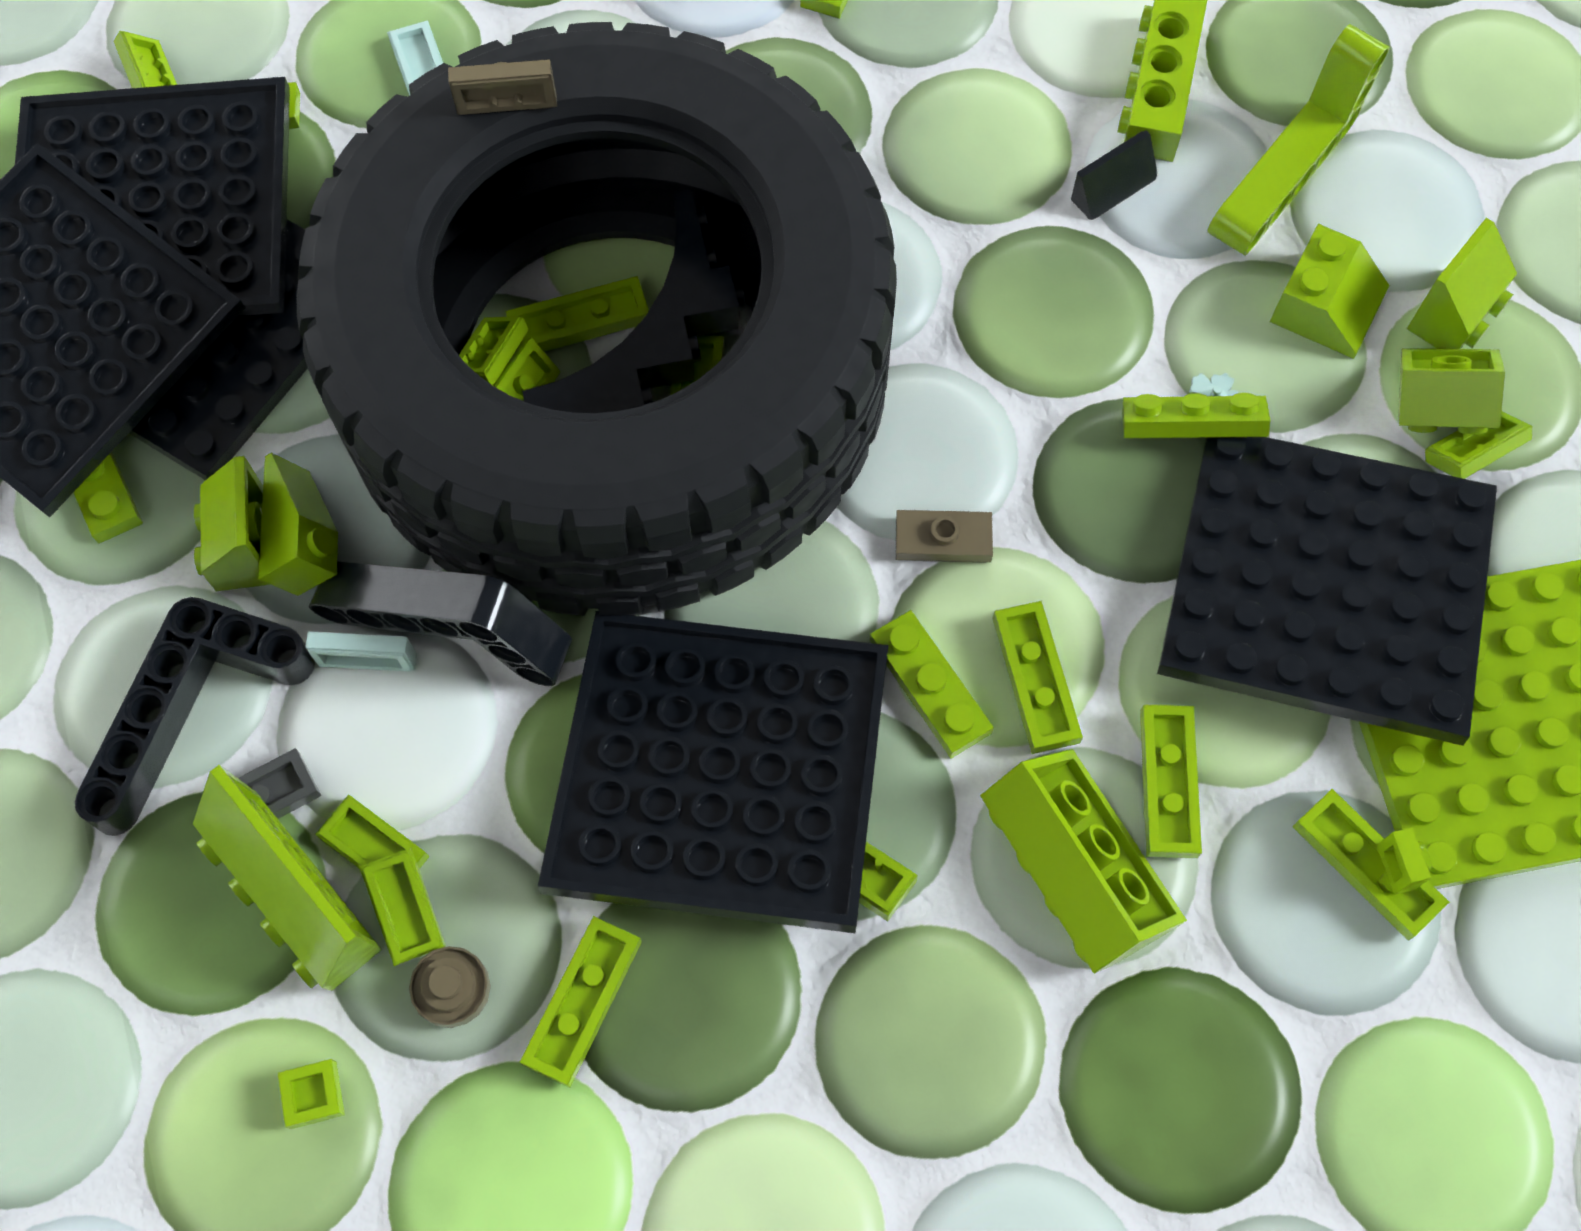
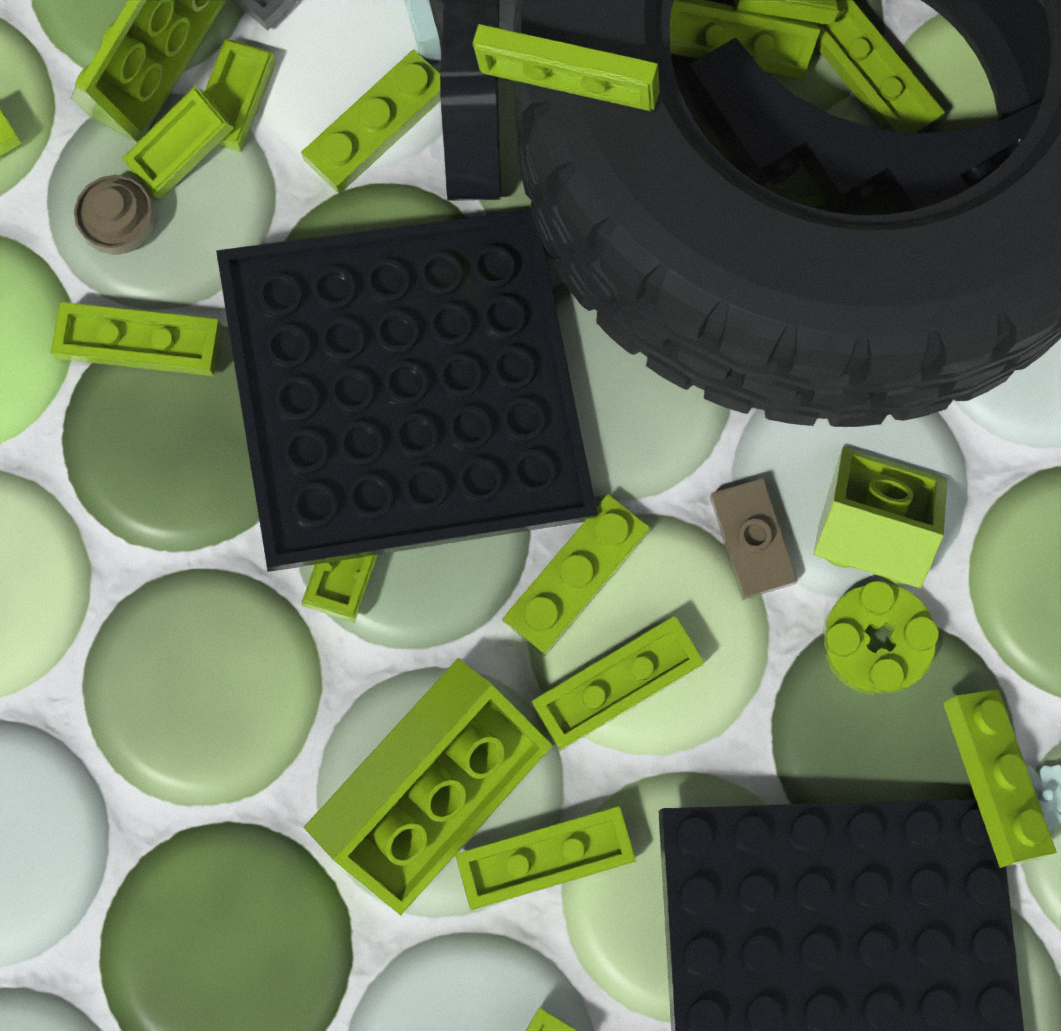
camera: 75 degrees right, 10 degrees up
none -> lime plate [301,49,441,194]
none -> lime tile [473,24,660,111]
none -> lime slope [813,446,948,589]
none -> lime plate [823,581,939,695]

